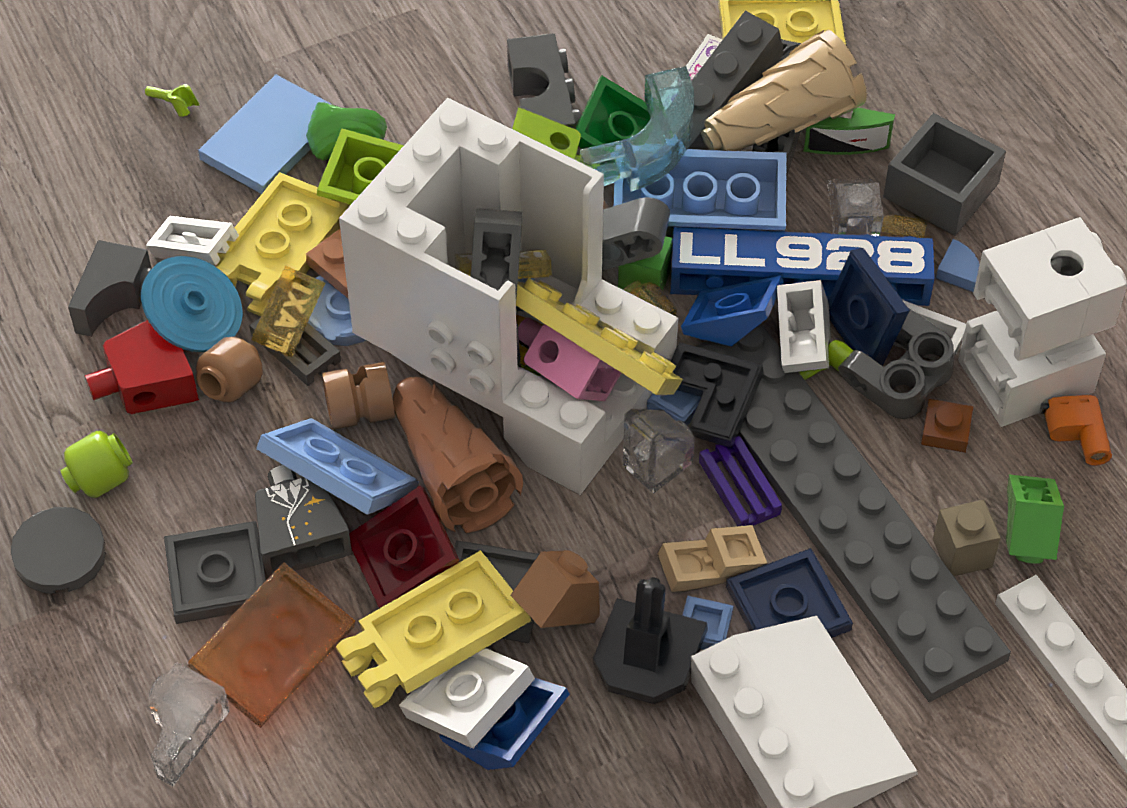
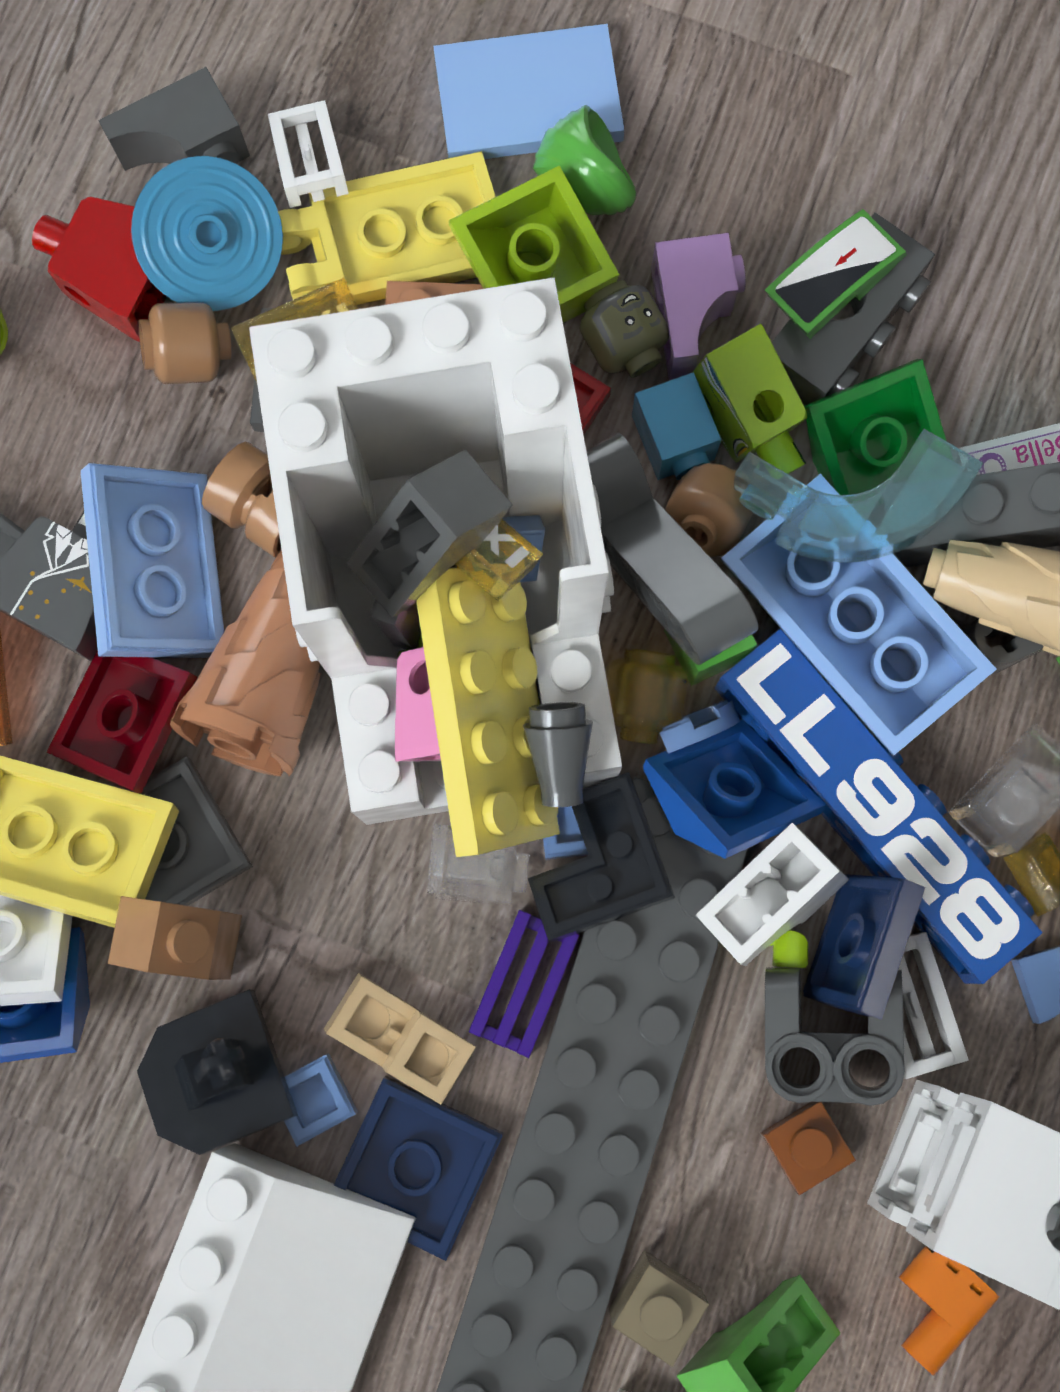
camera: 50 degrees right, 25 degrees up
none -> dark grey cone [523,702,593,807]
none -> medium blue tile [660,700,740,753]
none -> slope [765,209,907,339]

